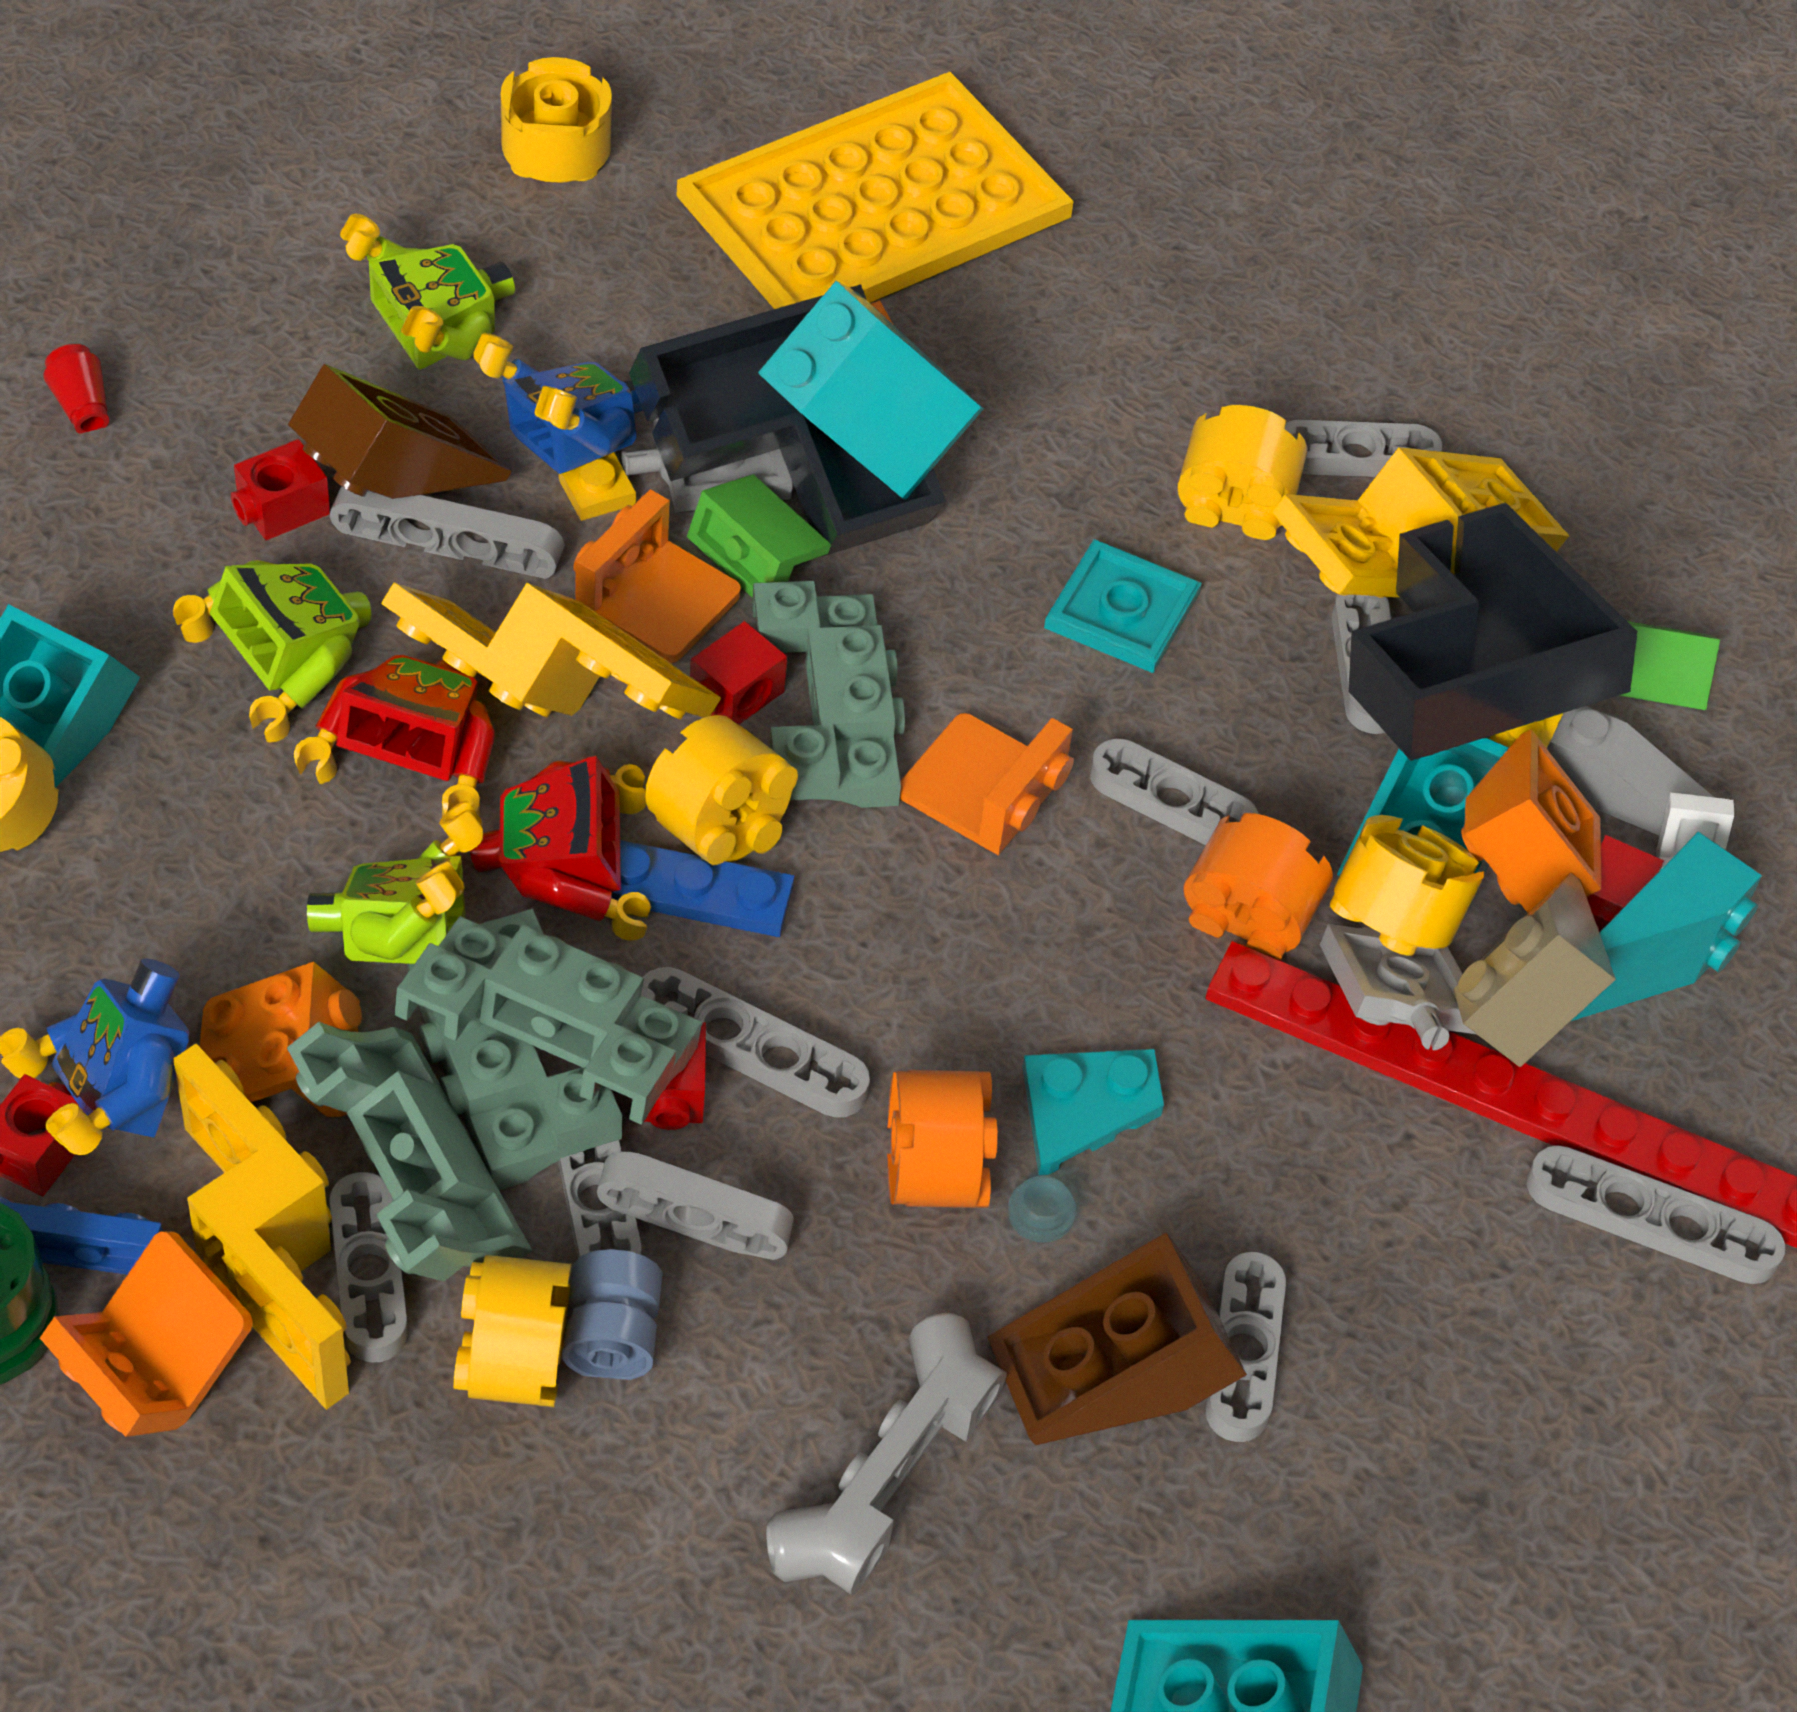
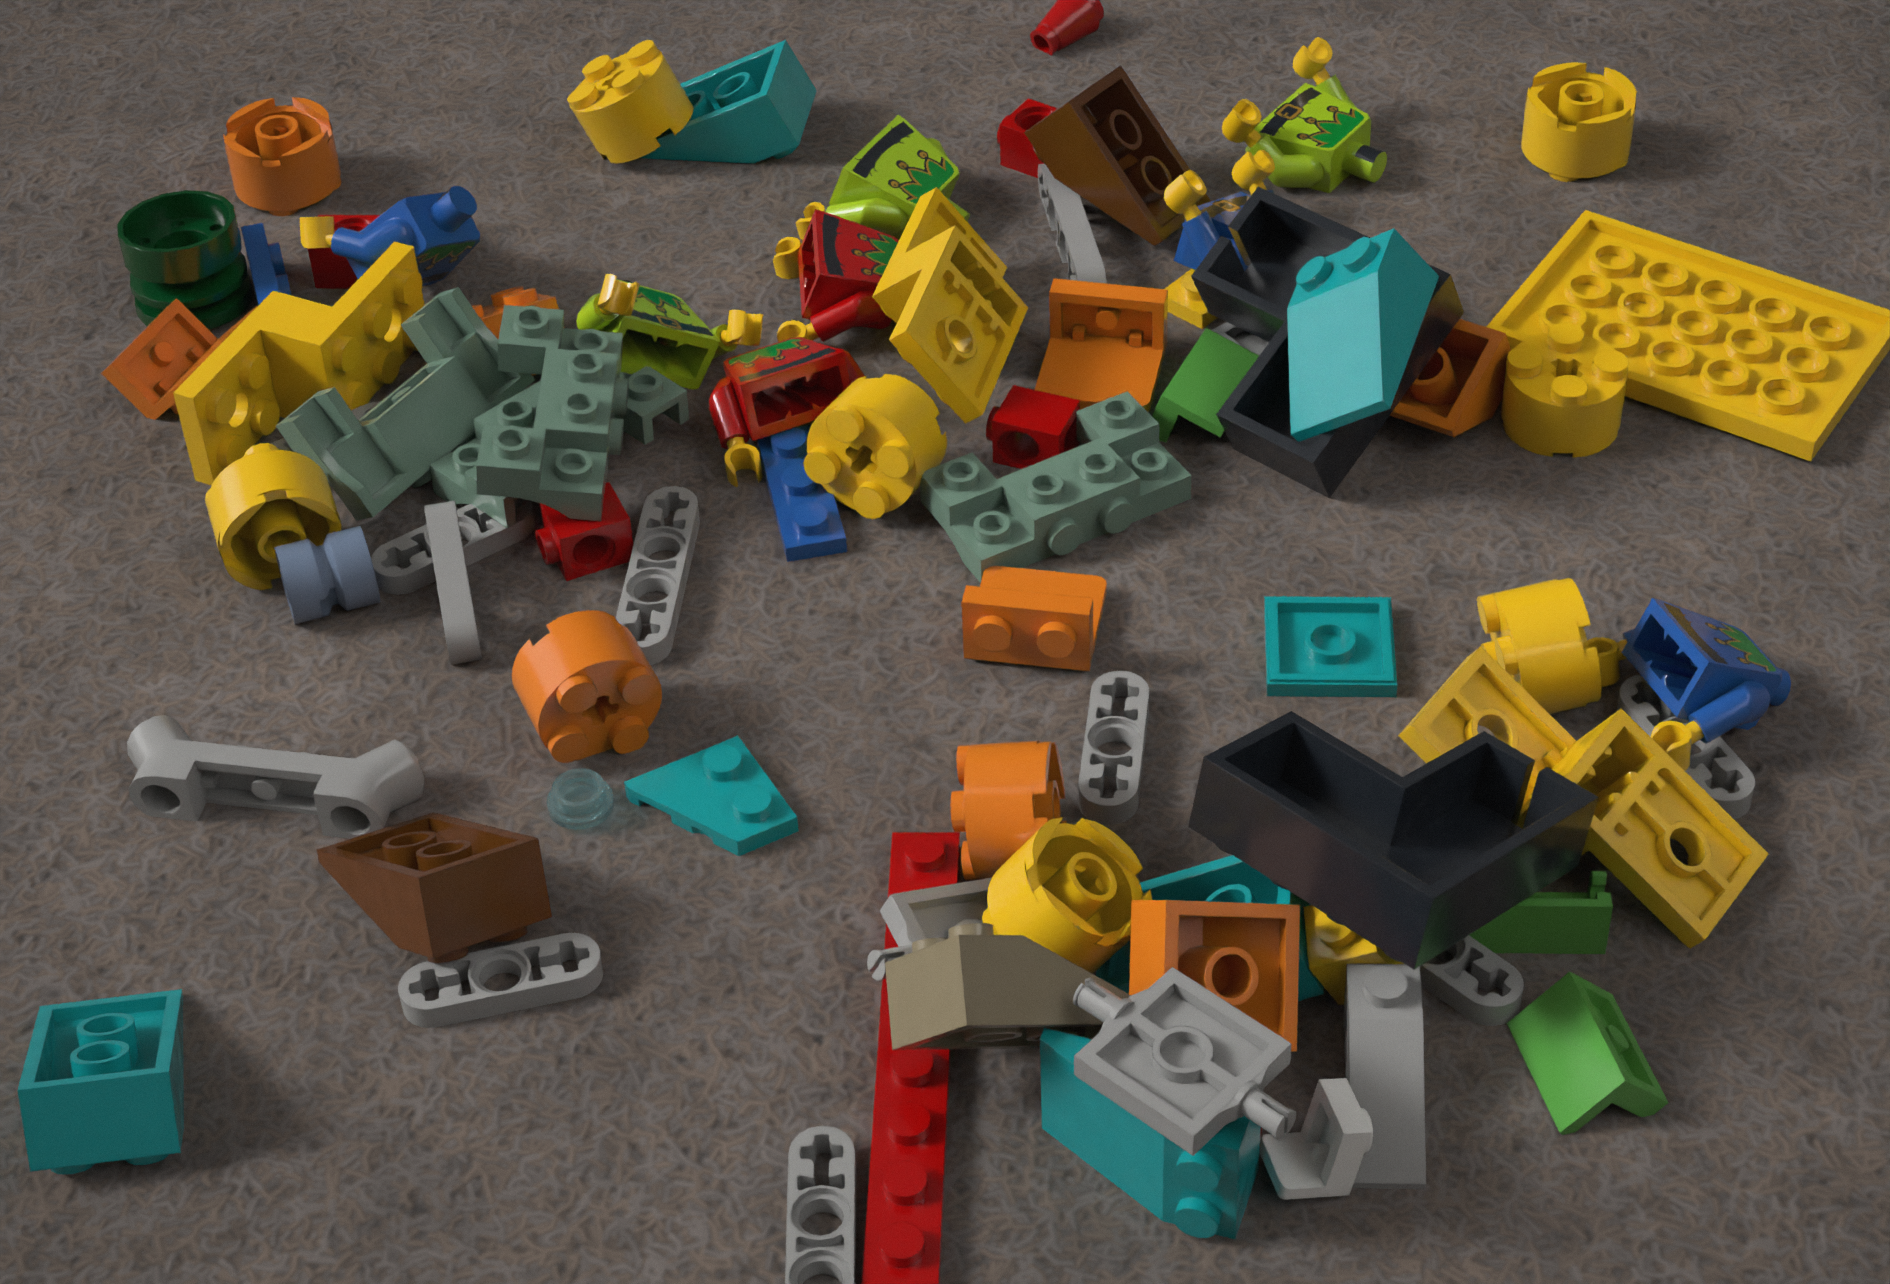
camera: 75 degrees right, 10 degrees down
none -> light grey plate [1073,967,1296,1156]
none -> yellow brick [1501,322,1629,458]
none -> blue torso [1587,598,1791,771]

